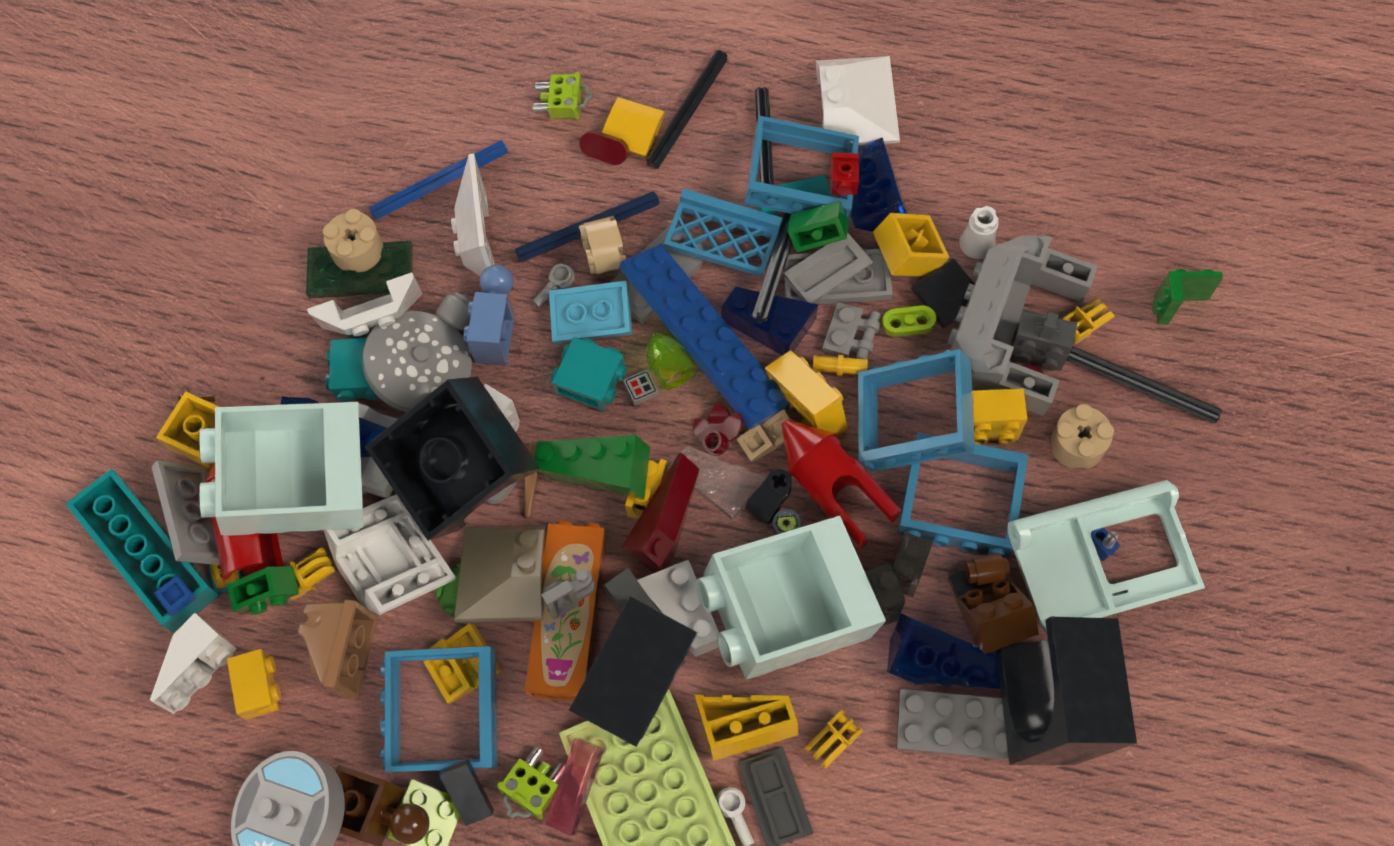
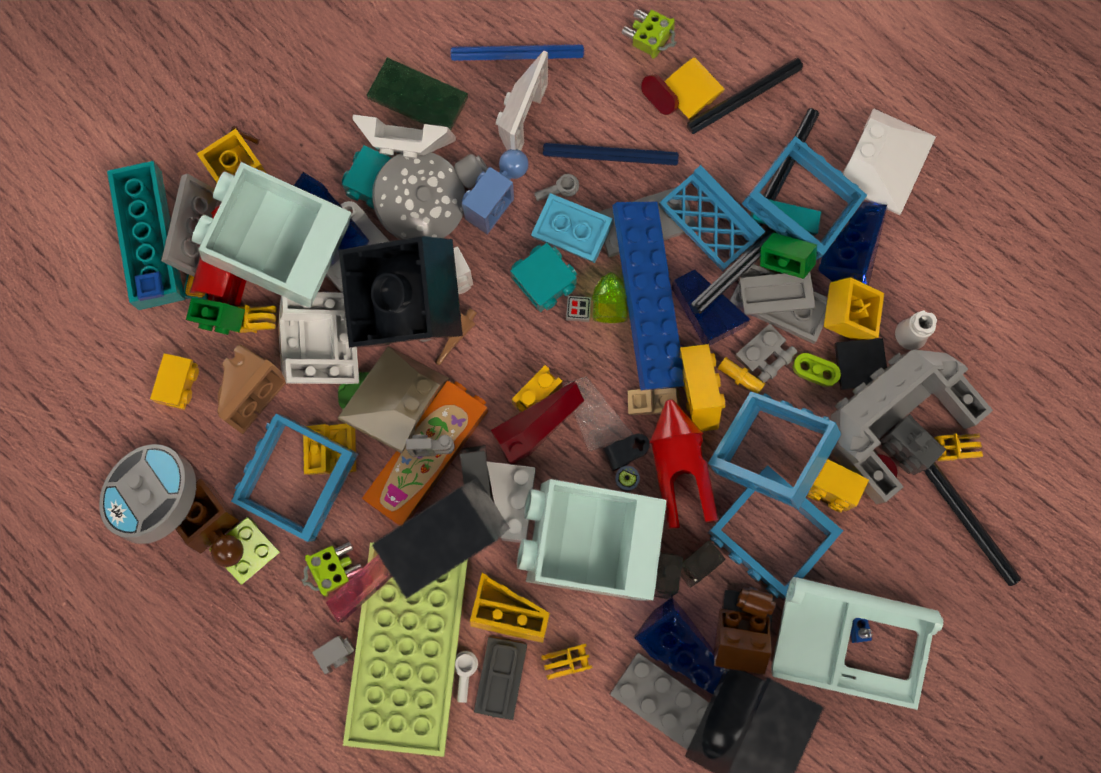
camera: 25 degrees right, 10 degrees up
white slope [150,613,237,714] -> none
tan brick [323,209,383,272] -> none
black tile [439,759,494,826] -> none
green wedge [534,435,650,500] -> none
tan brick [579,216,626,275] -> none
dark red plate [693,402,742,456] -> none
red brick [830,152,859,195] -> none
tan brick [1051,404,1114,469] -> none
green bracket [1152,269,1223,325] -> none

